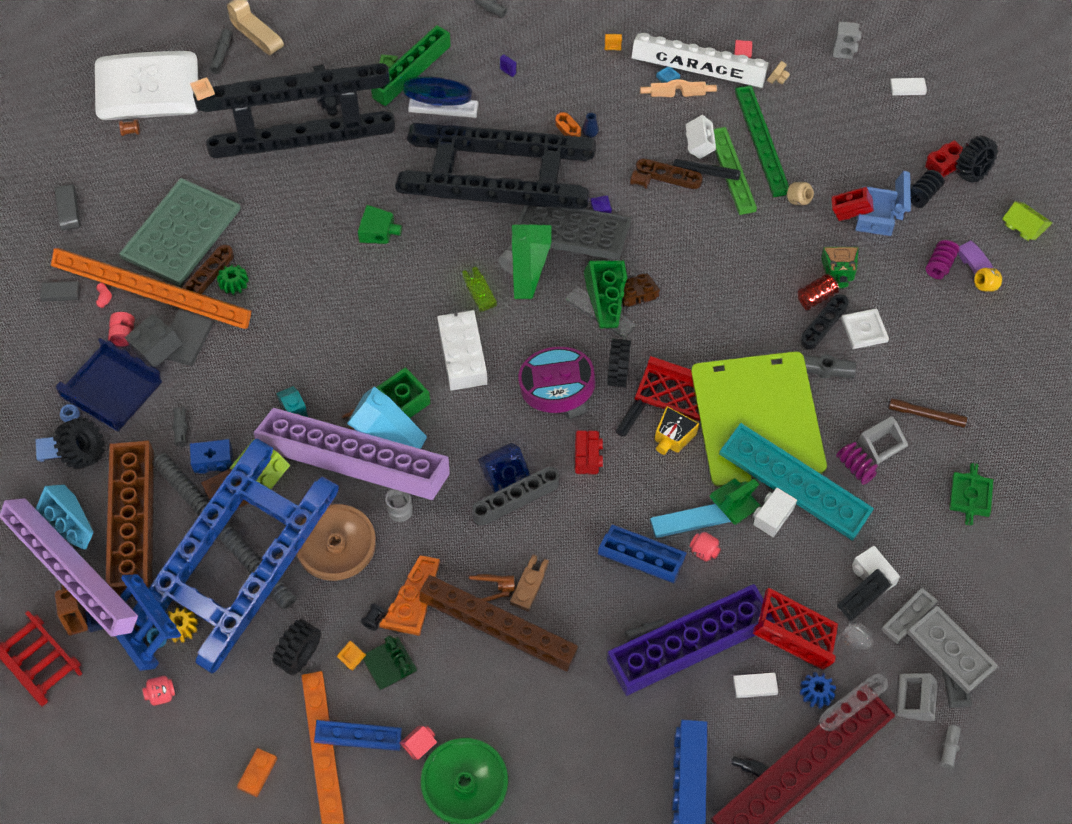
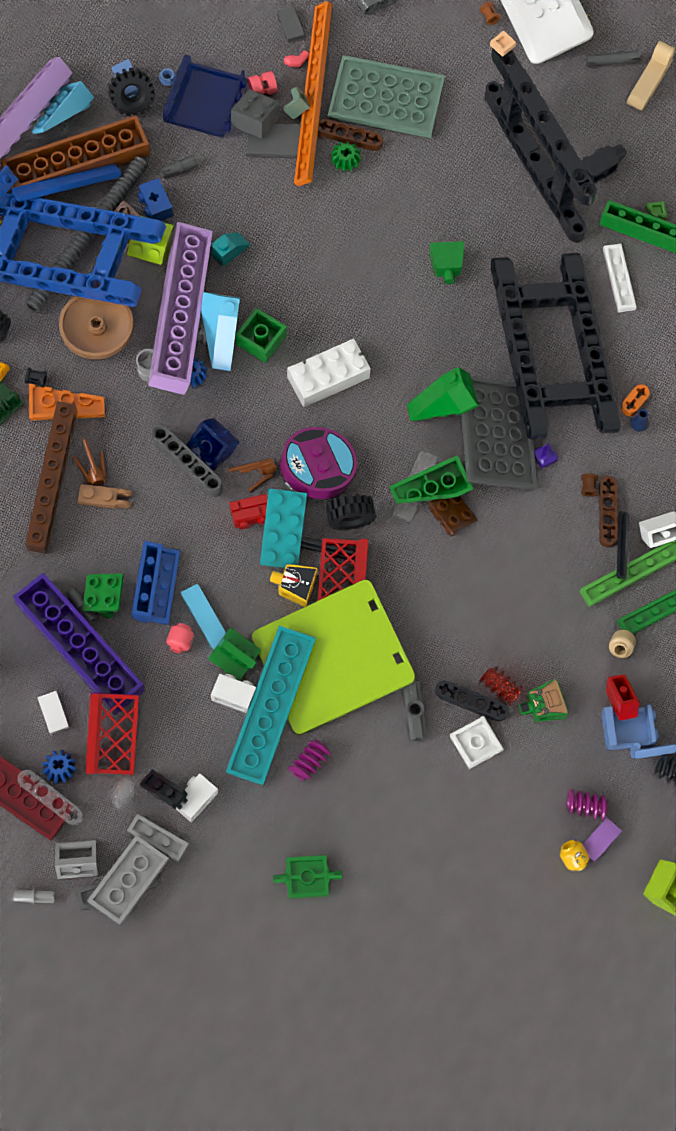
camera: 70 degrees right, 10 degrees up
clear blue dish [403,77,472,106] -> none
clear neon green hinge [461,266,497,312] -> none
light grey tile [858,416,908,464] -> none
reddish brown piece [888,398,968,428] -> none
none -> blue tile [12,163,121,202]
none -> green bracket [82,573,124,618]
none -> dark orange plant [228,458,277,492]
none -> teal plate [260,489,307,568]
none -> sand green panel [283,87,310,119]

